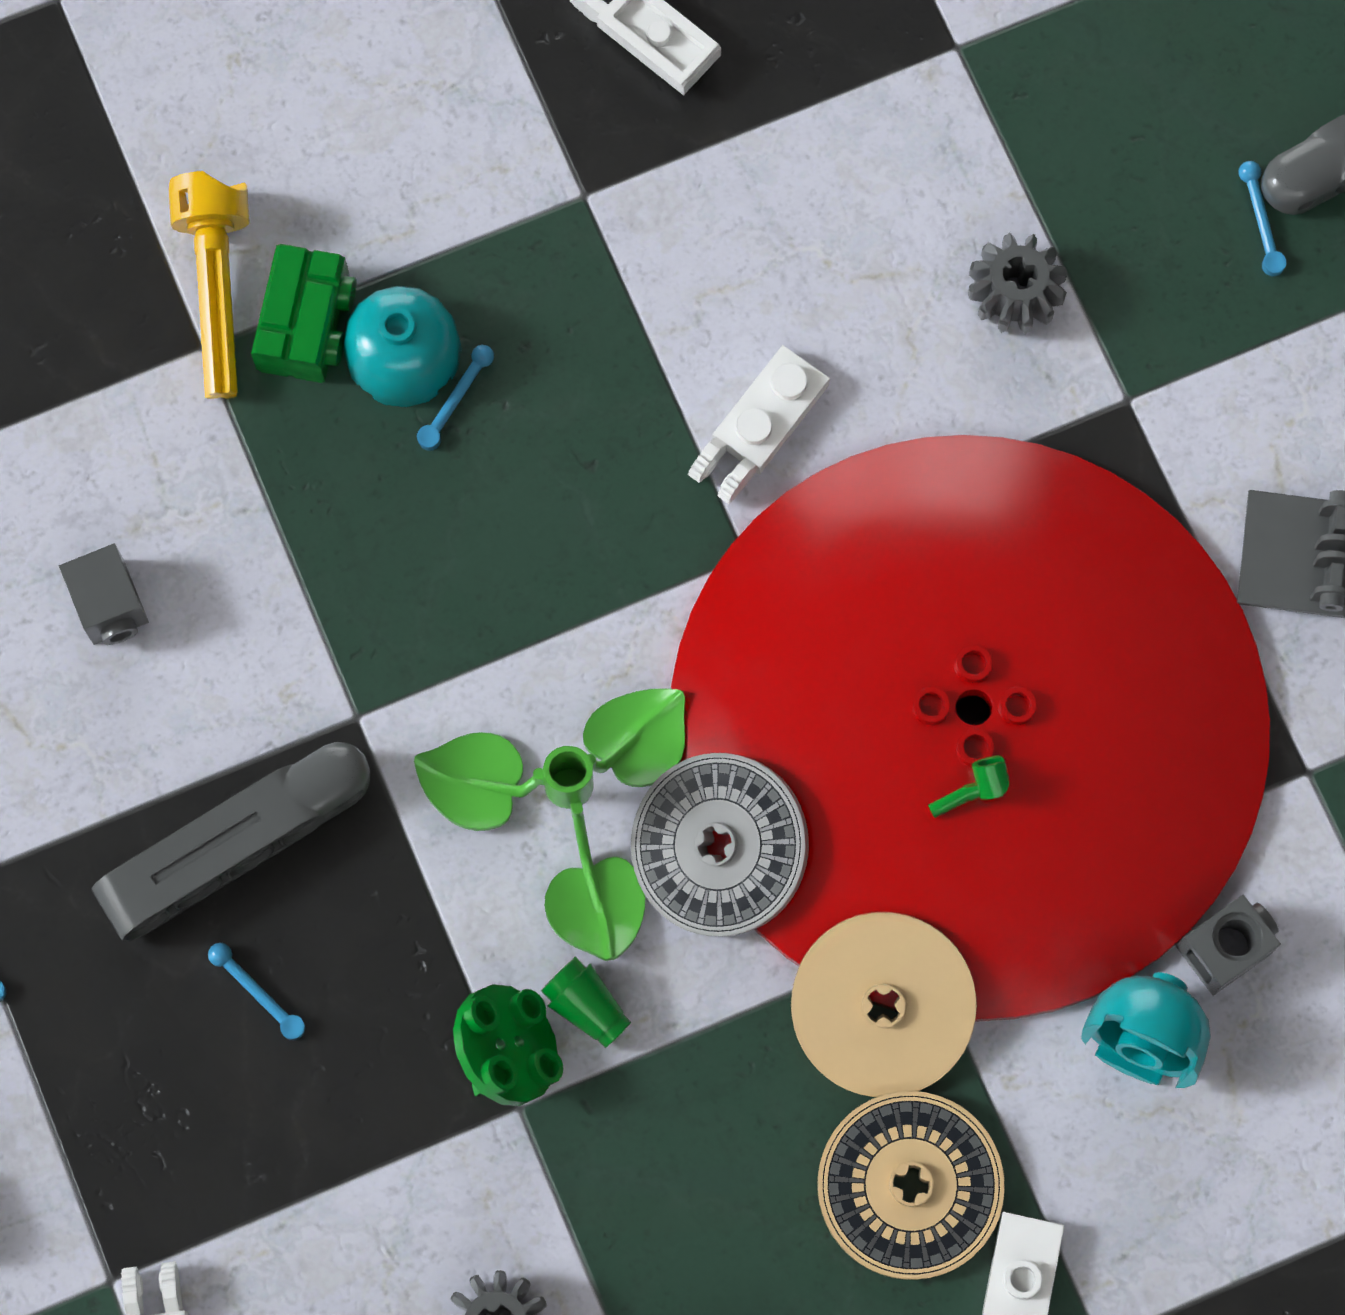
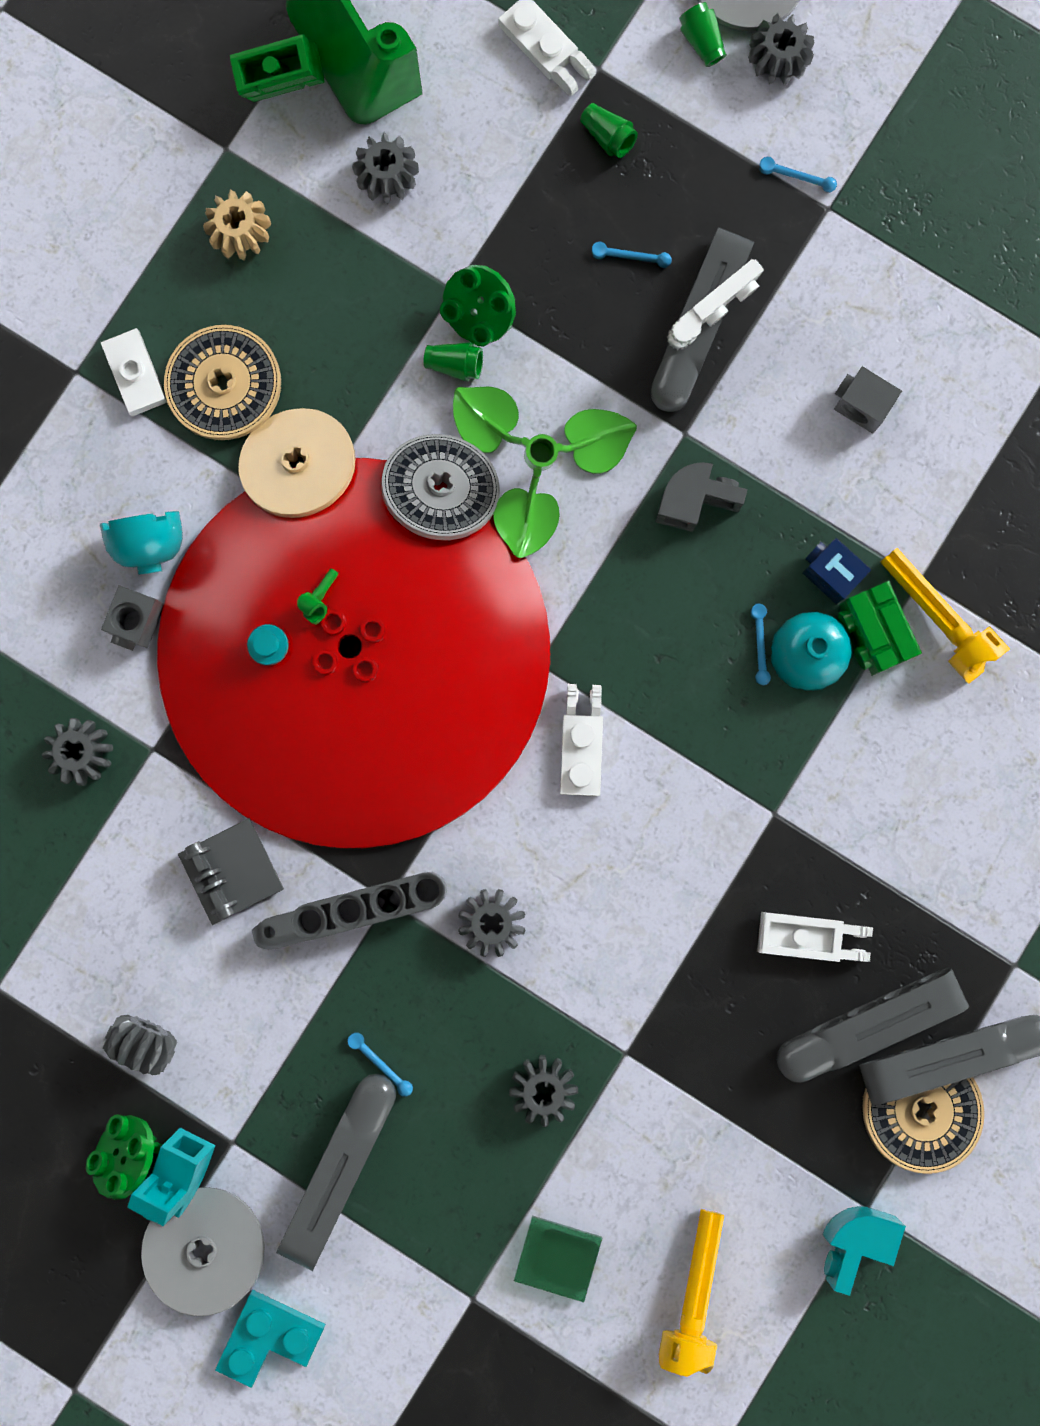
camera: 145 degrees right, 10 degrees up
none -> teal plate [247,624,289,665]
none -> dark grey piece [251,872,447,950]
none -> dark grey gear [509,1055,578,1127]
none -> green cone [580,103,638,158]
none -> dark grey brick [655,462,748,532]
none -> white hinge [667,259,764,350]
none -> dark blue brick [802,538,871,605]

